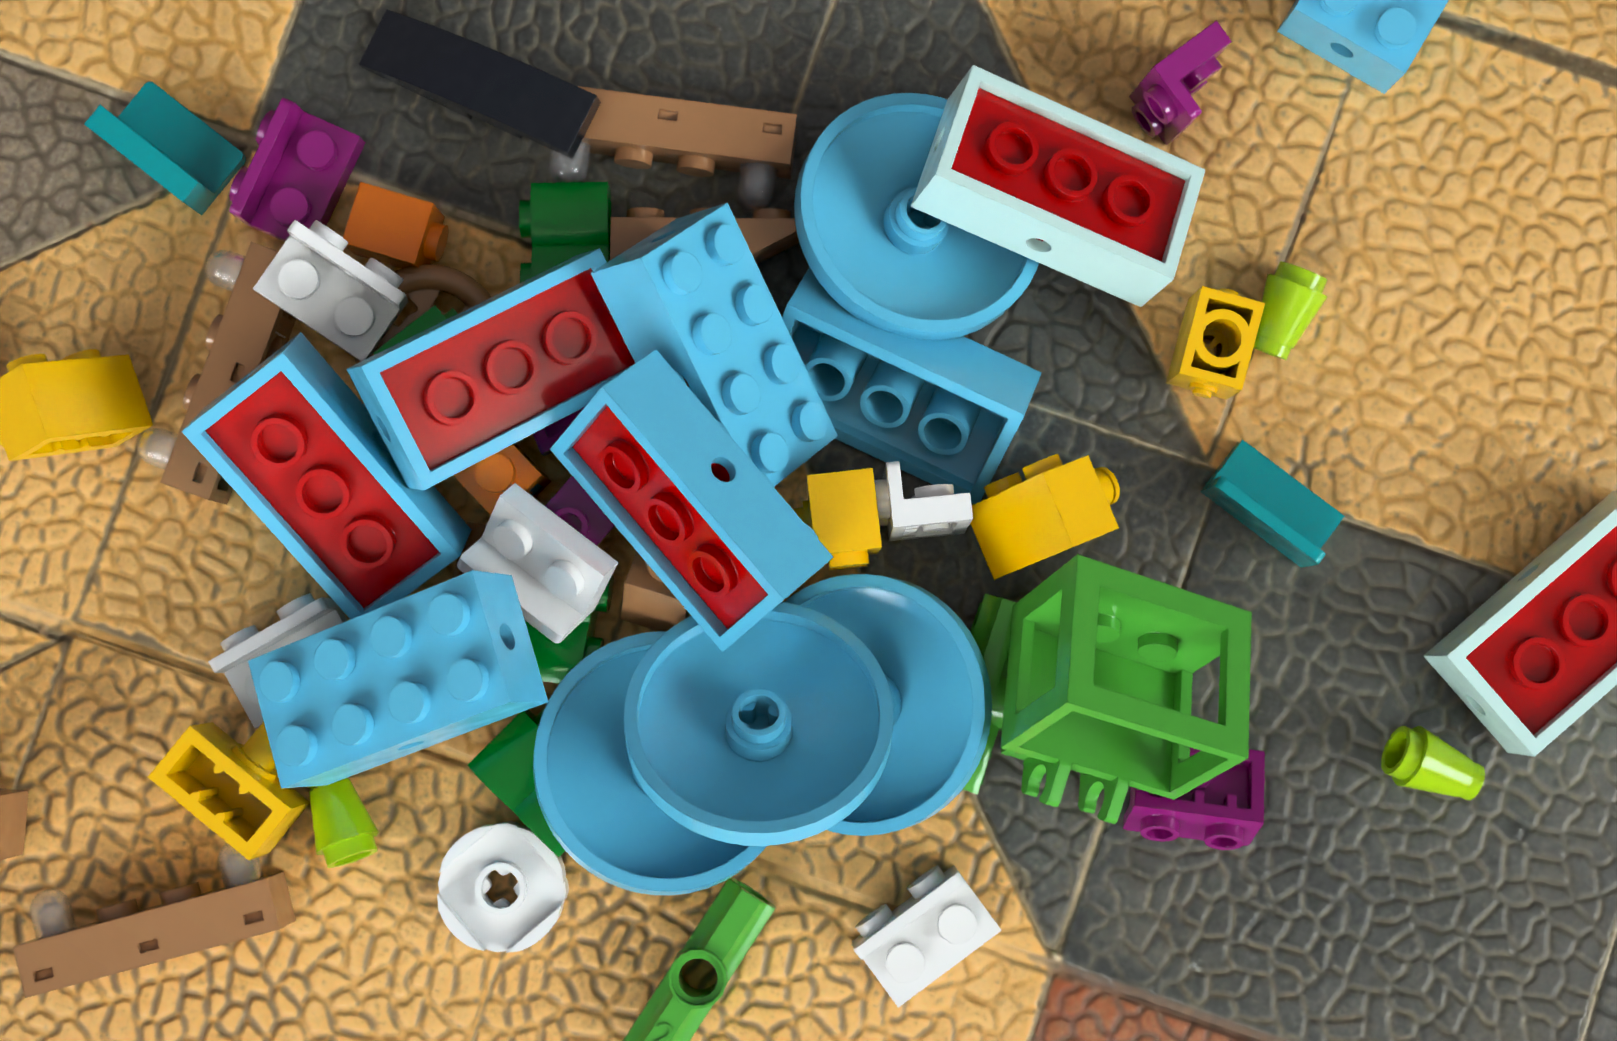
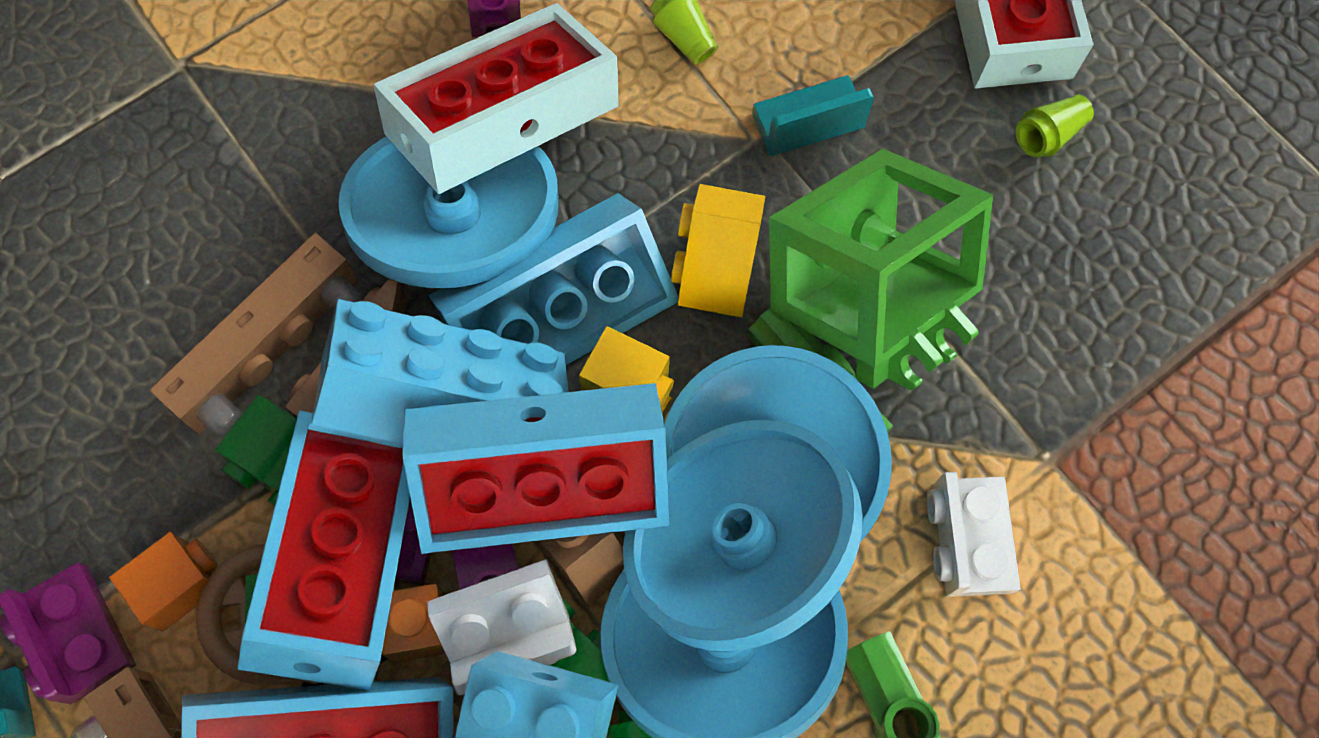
camera: 60 degrees left, 15 degrees down
white bracket [253,220,408,361] -> none
black slope [359,9,601,159] -> none
white bracket [874,461,973,541] -> none
magenta bracket [1123,747,1265,850] -> none
yellow head [1166,286,1265,400] -> none

